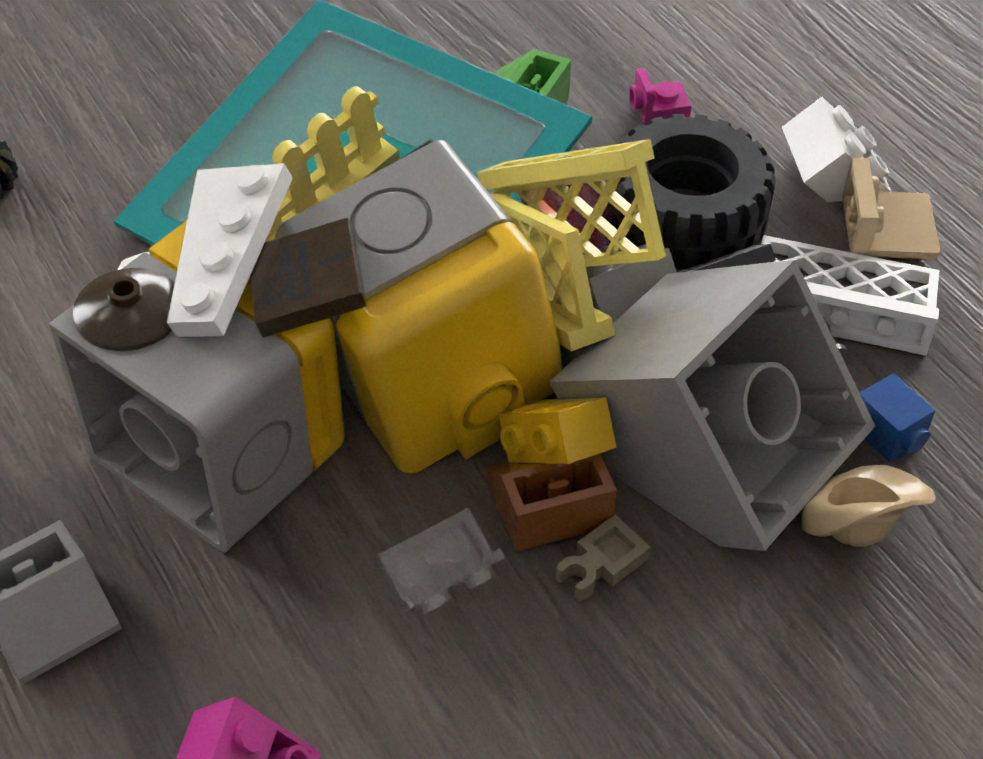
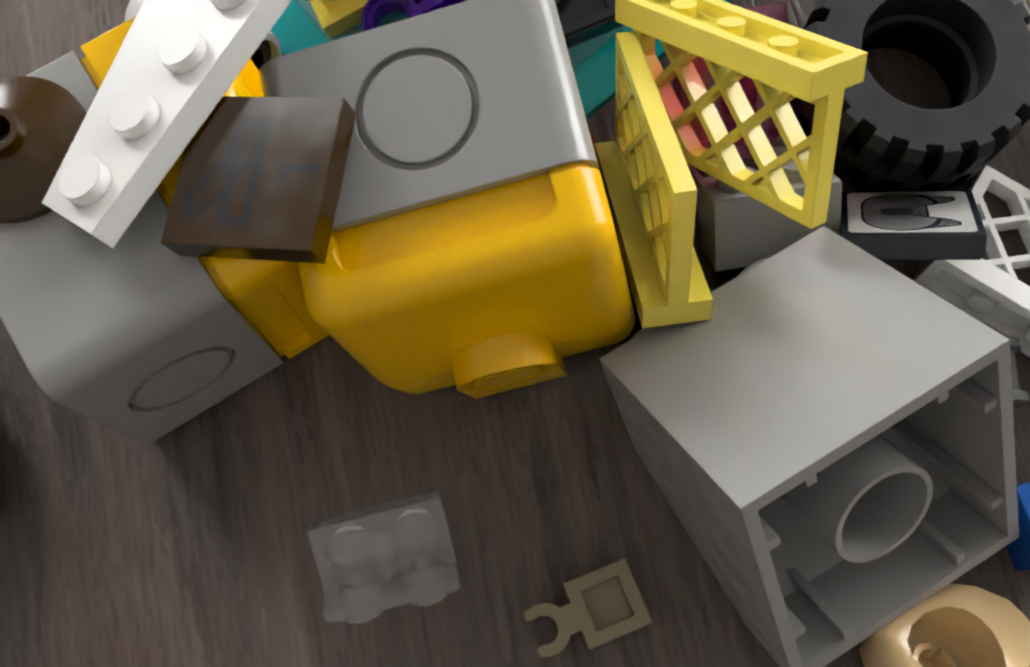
camera: 20 degrees right, 25 degrees up
dark orange slope [484,453,617,552] -> none
yellow brick [498,397,617,464] -> none

